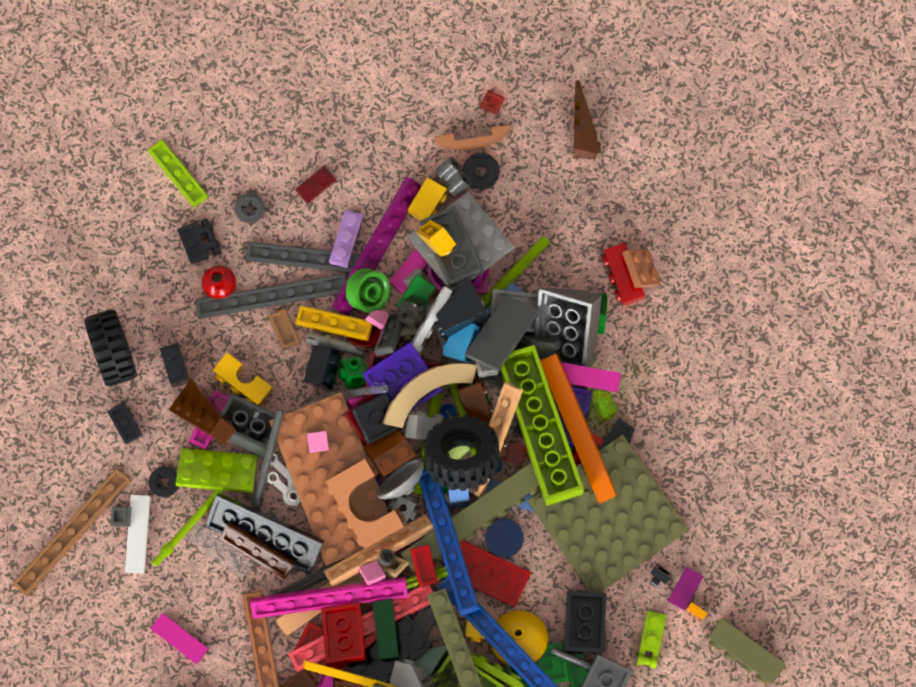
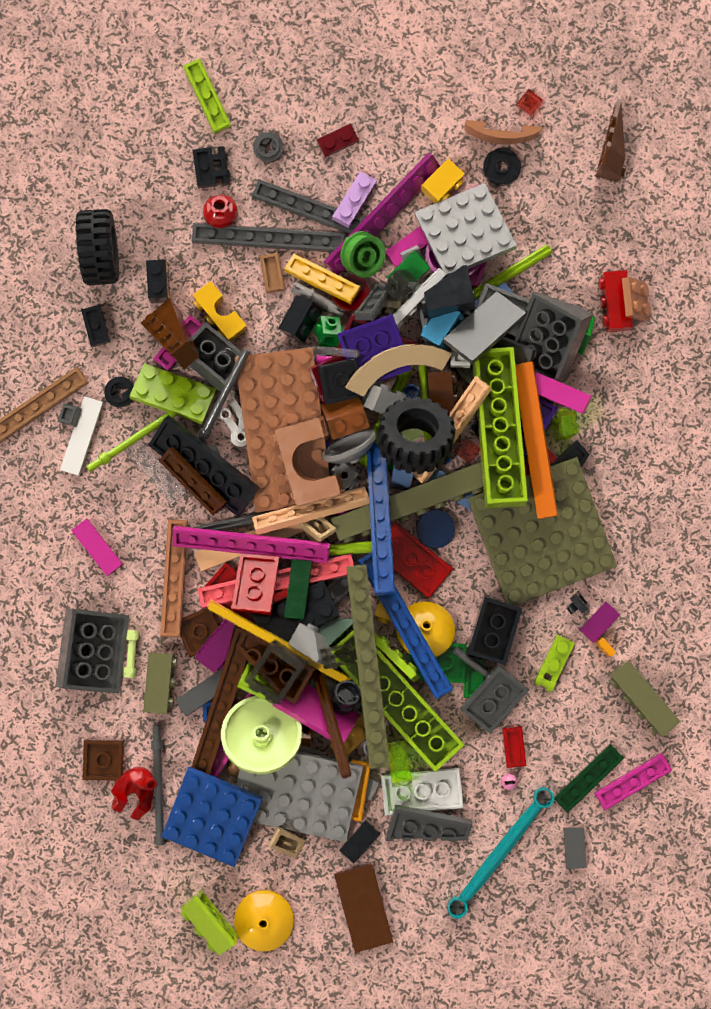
camera: 10 degrees right, 5 degrees up
bright pink tile [307,431,329,453] -> none
bright pink tile [359,560,385,585] -> none
bright pink tile [365,310,389,330] -> none
dark grey hinge [378,549,395,566] -> none
red tile [410,544,438,587] -> none
yellow slope [416,220,456,257] -> none
dark grey tile [420,206,485,288] -> none
dark grey axle [436,157,472,197] -> none

